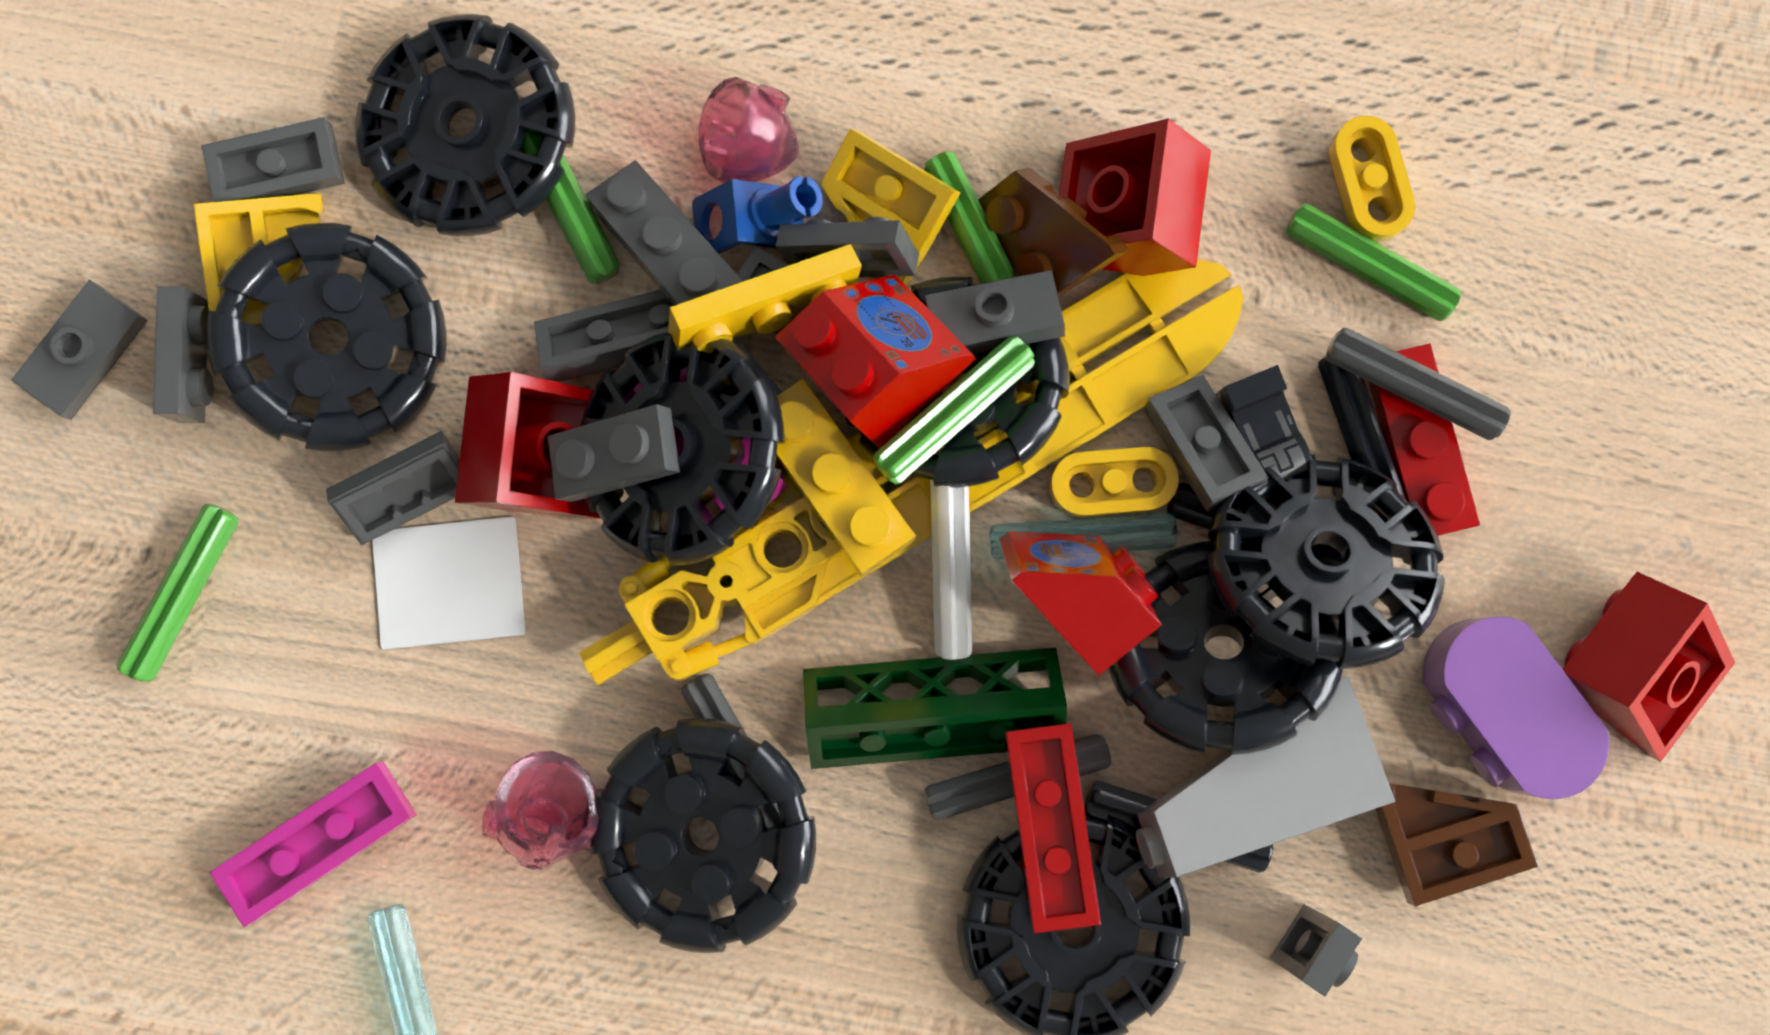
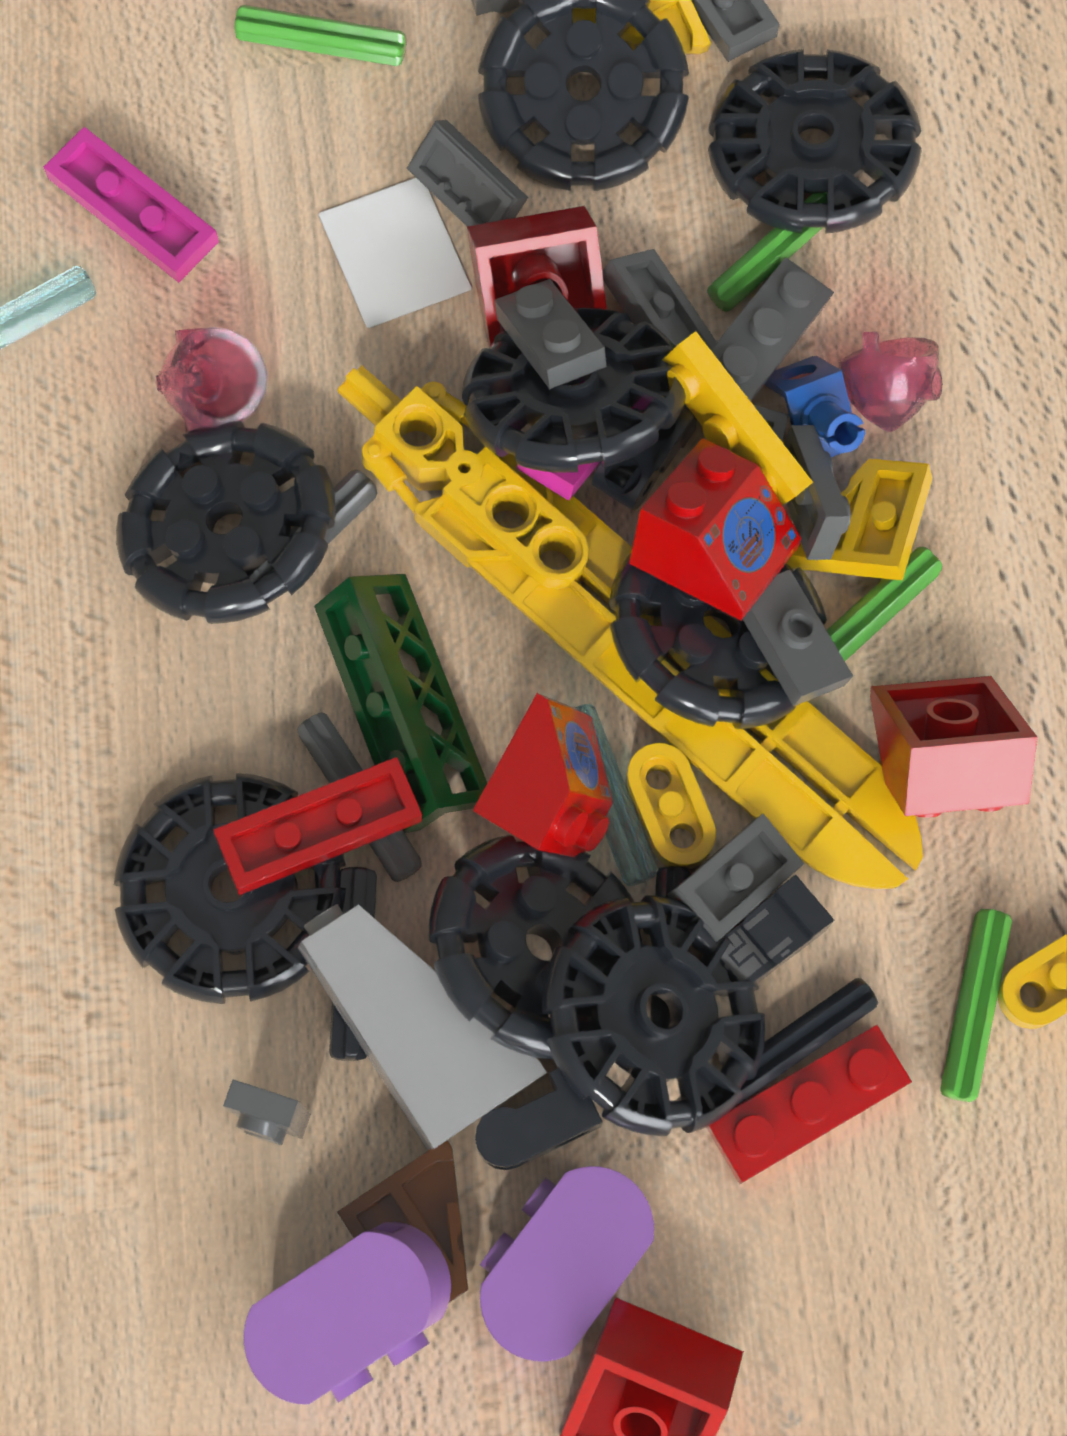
camera: 75 degrees right, 10 degrees down
yellow plate [776,379,916,577] -> none
axle [873,336,1034,484] -> none
white axle [930,480,972,660] -> none
reddish brown wing [978,168,1129,298] -> none
dark grey axle [1326,328,1511,440] -> none
none -> medium lavender brick [244,1222,451,1404]
none -> black leg [475,1068,603,1171]

